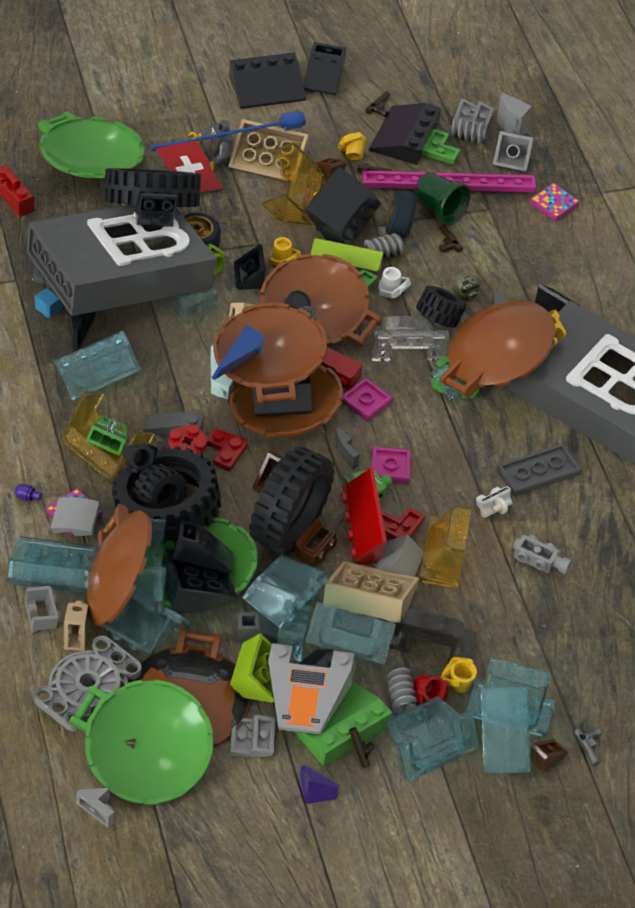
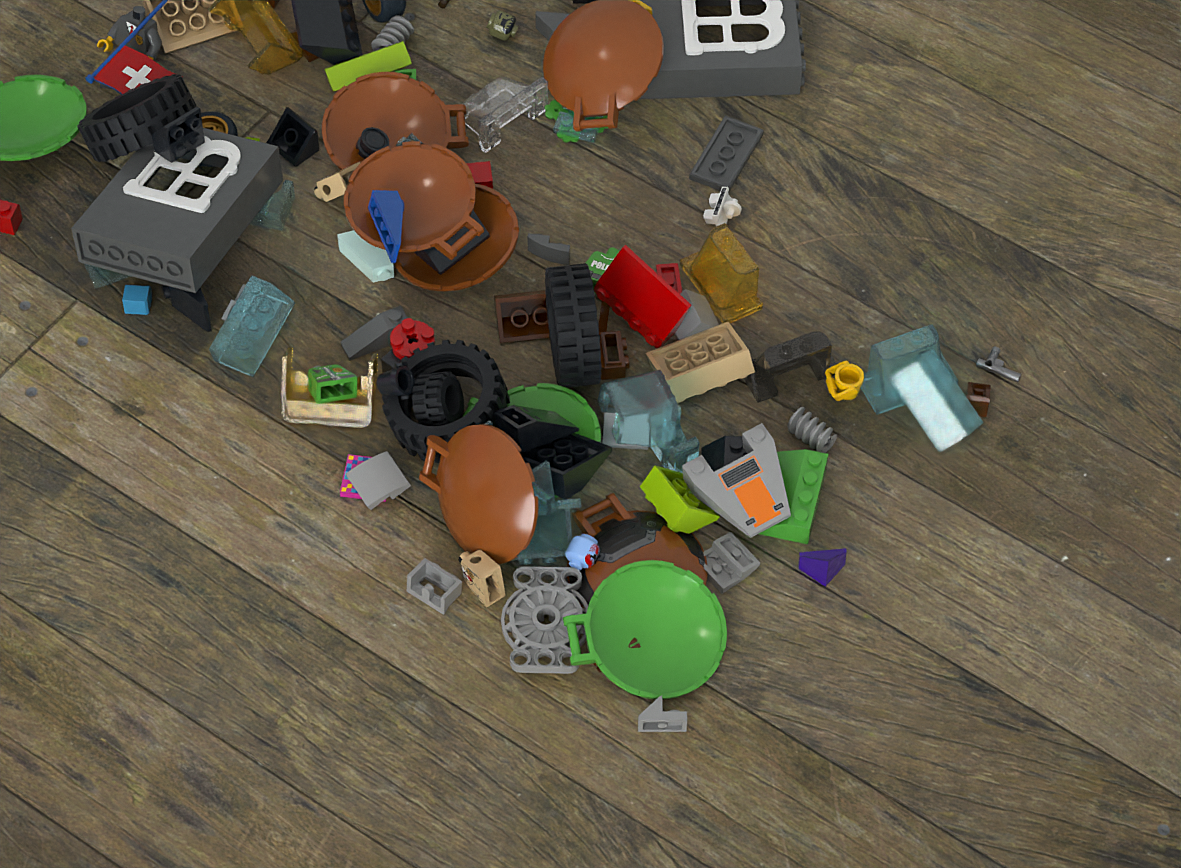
camera: 35 degrees left, 5 degrees up
clear light blue slope [7,536,98,594] -> none
dark purple cylinder [15,484,42,501] -> none
red plate [207,427,248,472] -> none
dark grey slope [237,612,279,643] -> none
yellow piece [268,237,301,267] -> none
clear light blue windscreen [305,602,396,664] -> none
dark pink tile [342,377,393,422] -> none
dark brown hose [349,727,375,768] -> none
dark pink tile [371,447,411,484] -> none
white piece [379,267,411,298] -> none
clear light blue windscreen [385,697,479,782] -> none
red piece [413,674,449,710] -> none
black tyre [416,286,466,328] -> none
light grey brick [513,535,572,575] -> none
none -> light blue head [565,534,600,570]

